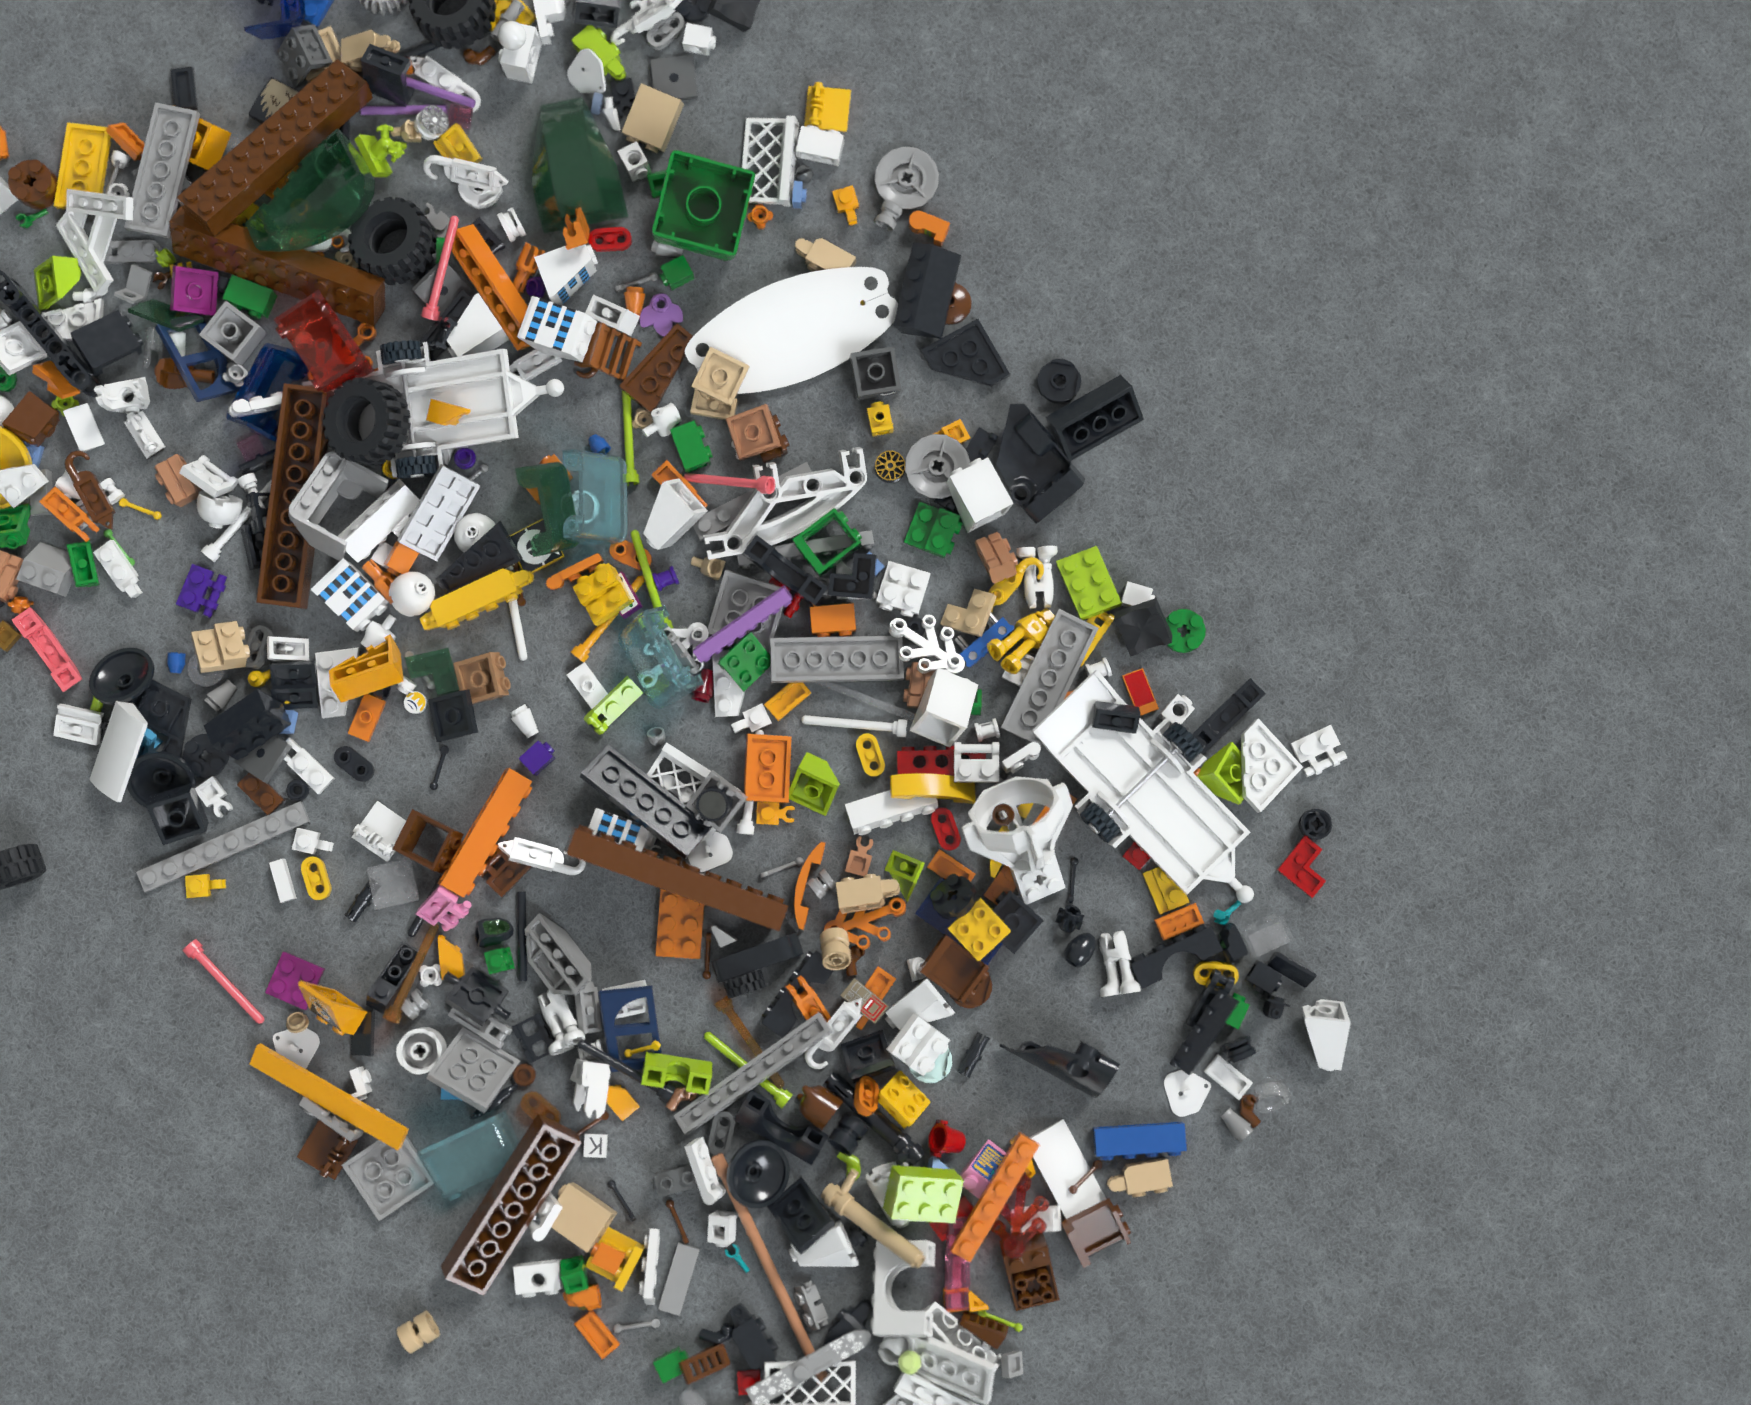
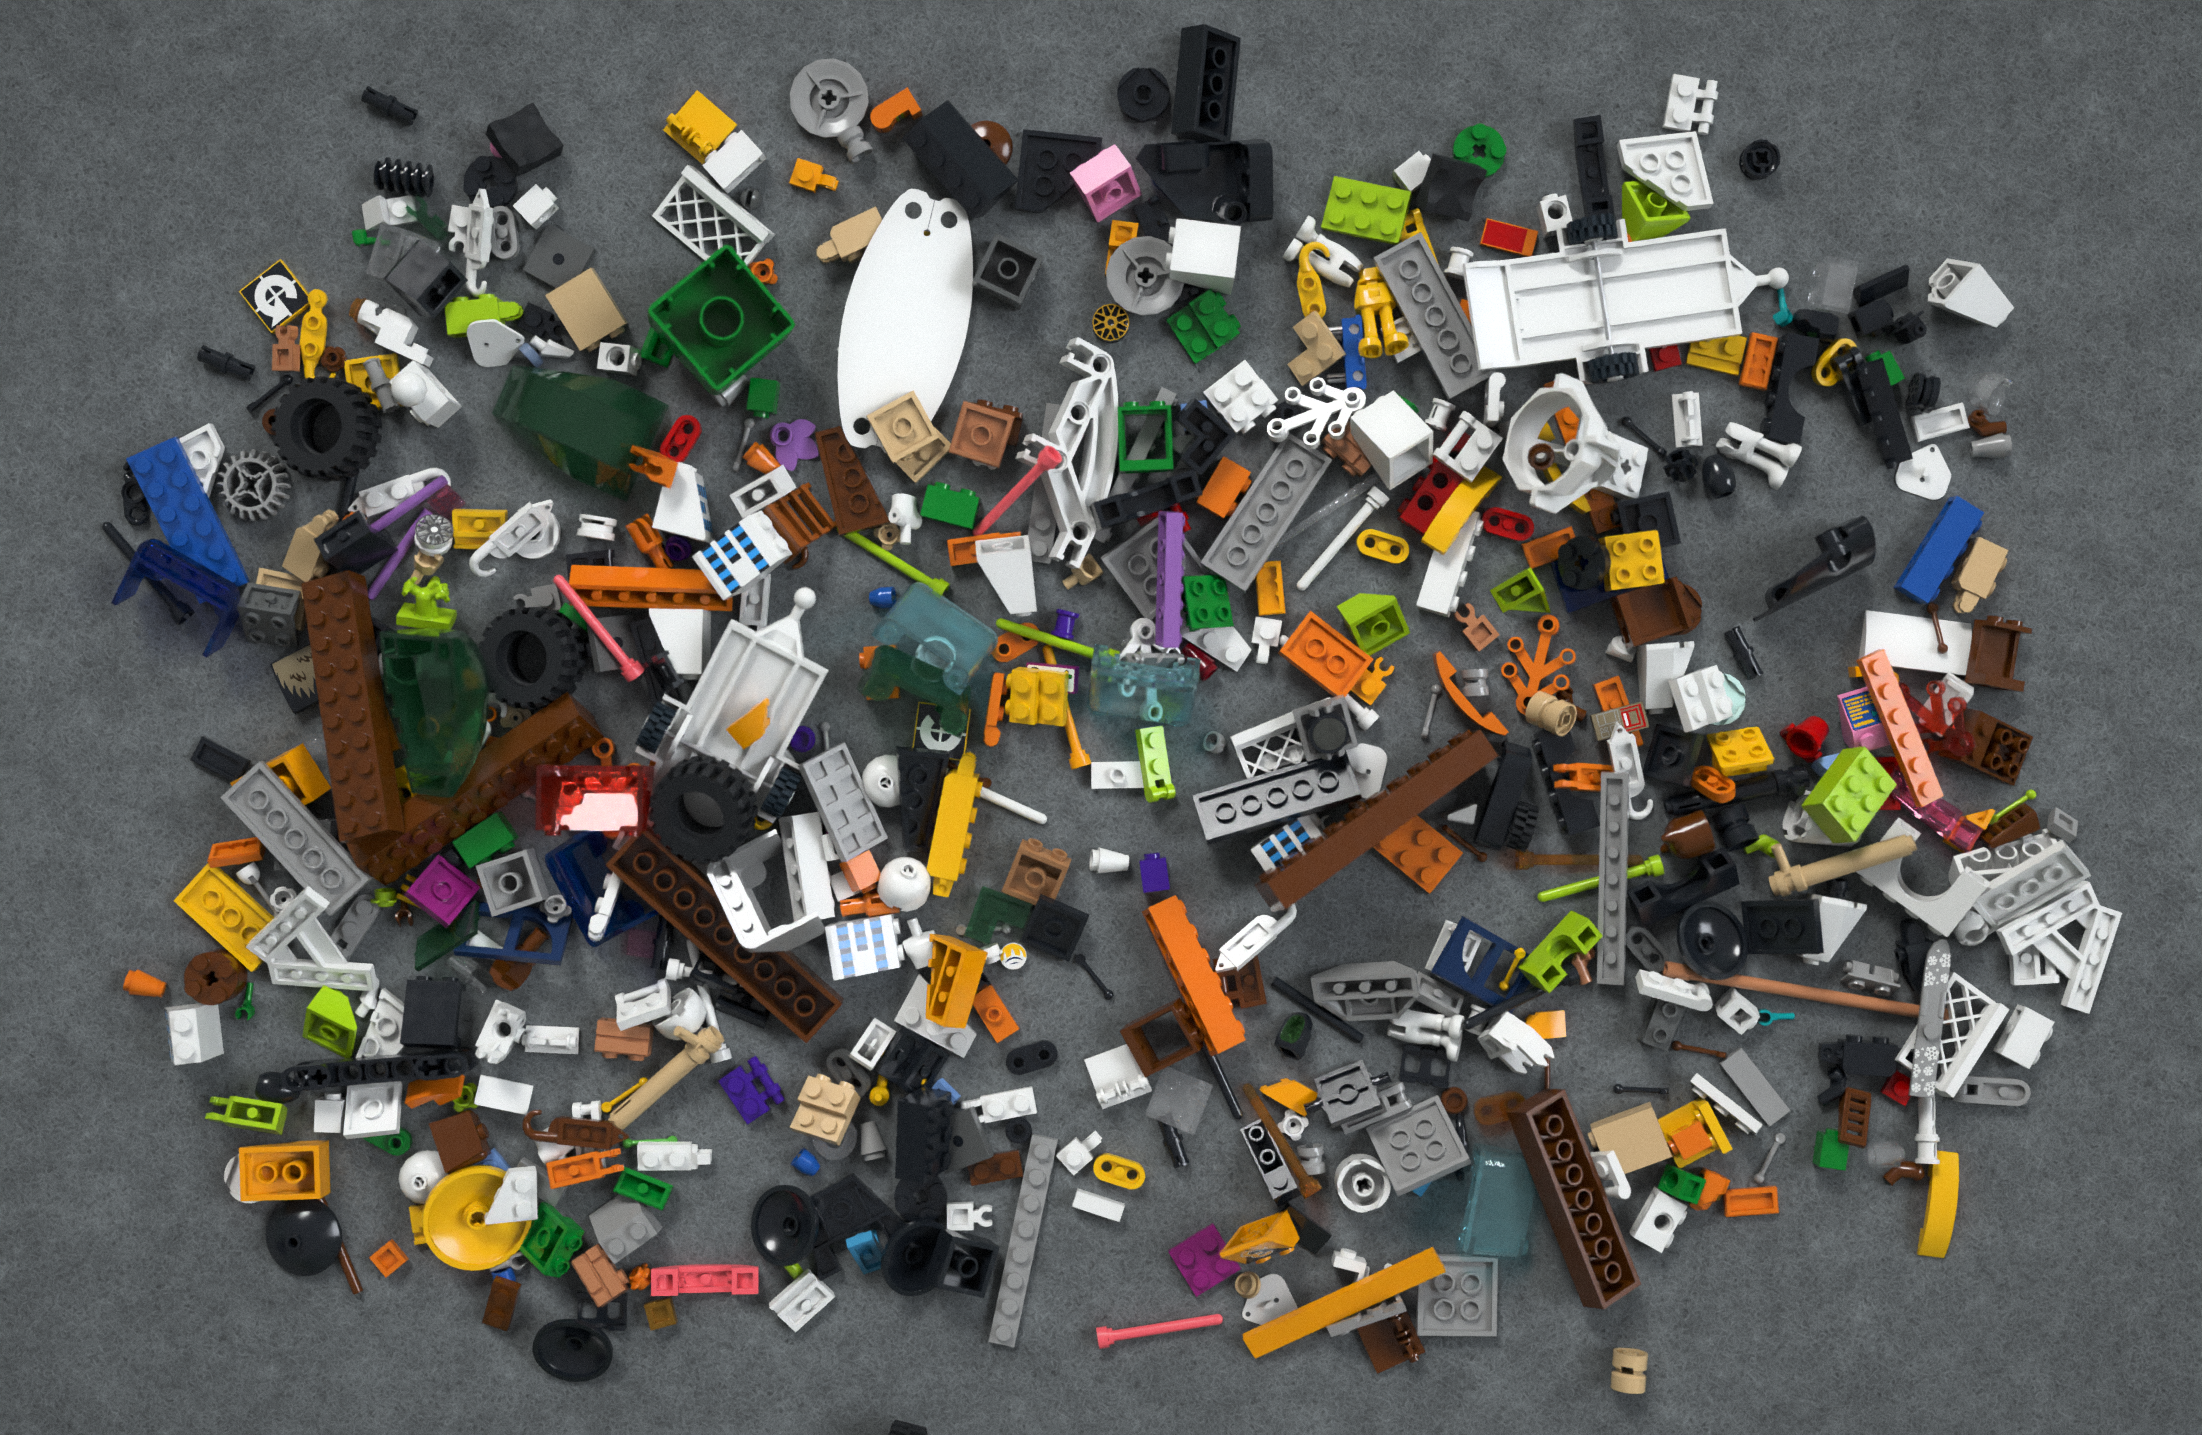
camera: 55 degrees left, 5 degrees up
white slope [89,701,148,802] -> none
light grey bracket [114,264,153,304] -> none
yellow plate [185,874,226,898] -> none
bright pink plate [416,885,472,931] -> none
reddish brown arm [463,45,496,65] -> none
green brick [484,947,515,975] -> none
white tile [583,1133,608,1158] -> none
medium blue plate [792,181,807,209] -> none
tan hinge [836,874,901,914] -> none
yellow brick [867,402,894,437] -> none
yellowish green plate [898,1350,921,1374] -> none
nougat brick [975,532,1018,583] -> none
black slope [1092,701,1141,734] -> none
red plate [1276,836,1326,898] -> none
none -> tan cylinder [608,1026,724,1130]
none -> bright pink slope [1070,144,1142,223]
none -> white hinge [1672,391,1703,448]

